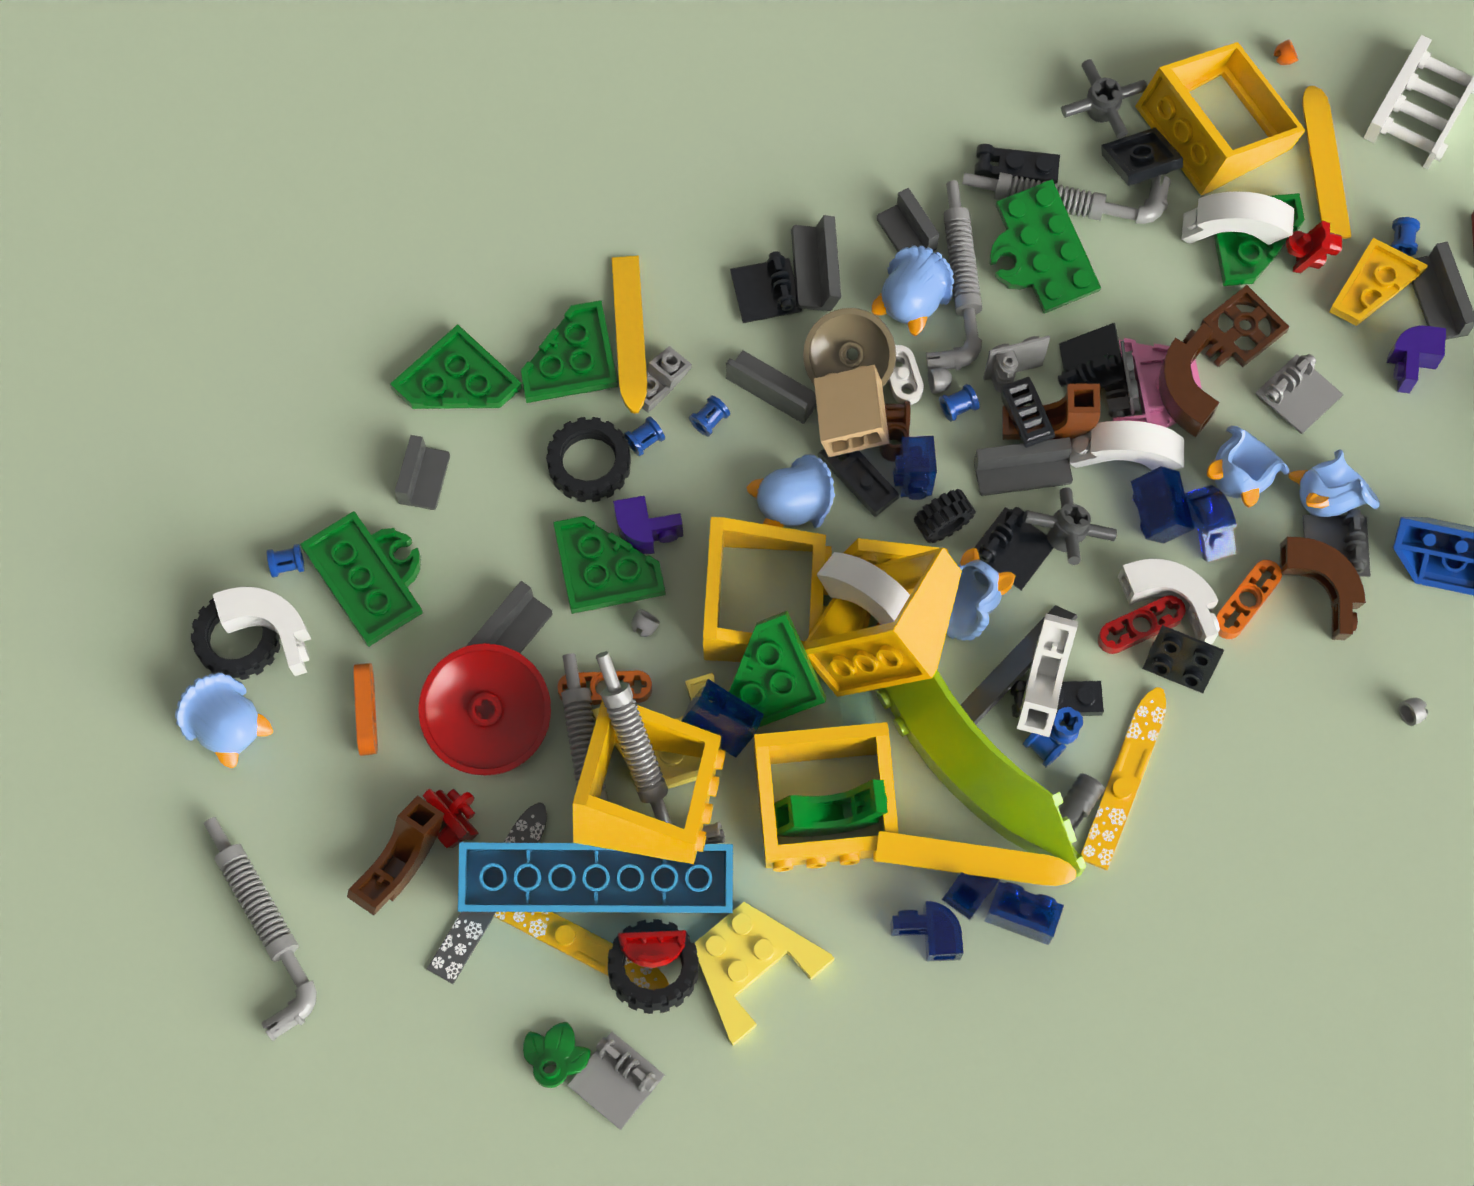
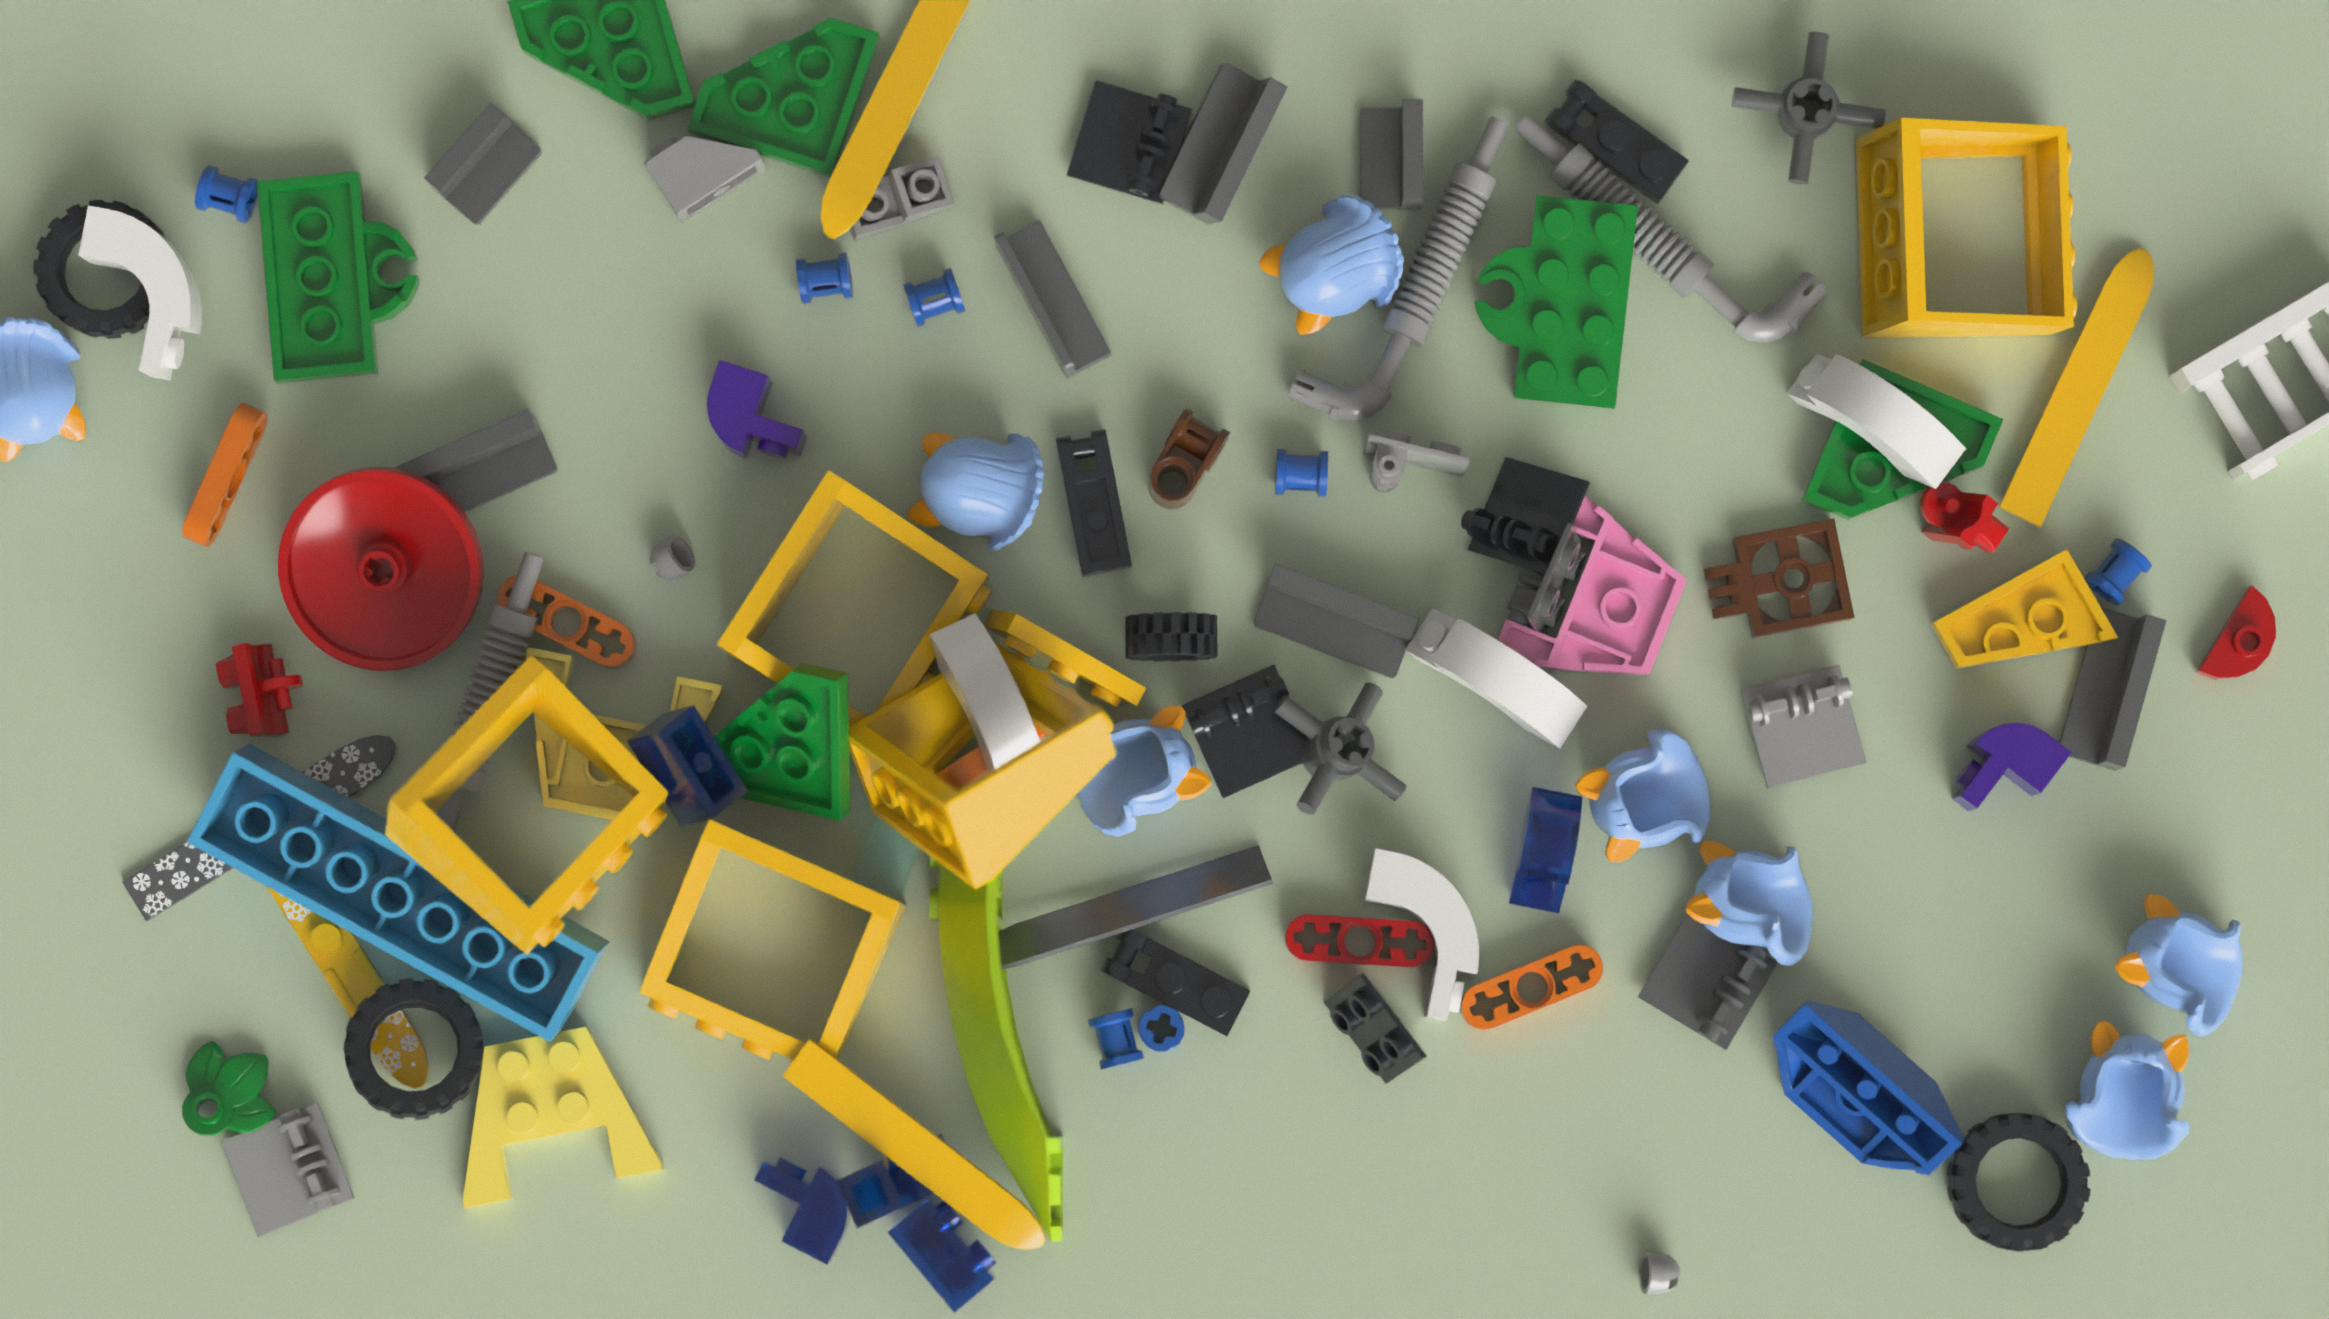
camera: 30 degrees right, 15 degrees up
reddish brown arch [347,795,444,916] -> none
black tyre [546,417,631,502] -> none
green plate [553,516,666,614] -> none
light grey piece [596,651,725,844] -> none
red plate [618,930,686,968] -> none
green arch [774,779,888,837] -> none
dark tan dish [803,308,896,387] -> none
tan brick [814,365,890,457] -> none
white plate [888,345,924,405] -> none
clear blue brick [893,436,937,500] -> none
light grey hinge [928,368,952,394] -> none
black slope [1001,377,1055,448] -> none
dark orange arch [1002,384,1100,440] -> none
white arch [1017,613,1078,737] -> none
dark grey hinge [1059,773,1105,831] -> none
yellow piece [1081,687,1166,871] -> none
black plate [1101,127,1183,186] -> none
clear blue brick [1131,466,1195,543] -> none
reddish brown arch [1159,323,1220,438] -> none
orange hinge [1274,39,1299,65] -> none
reddish brown arch [1280,537,1366,640] -> none
none -> light grey slope [644,136,767,223]

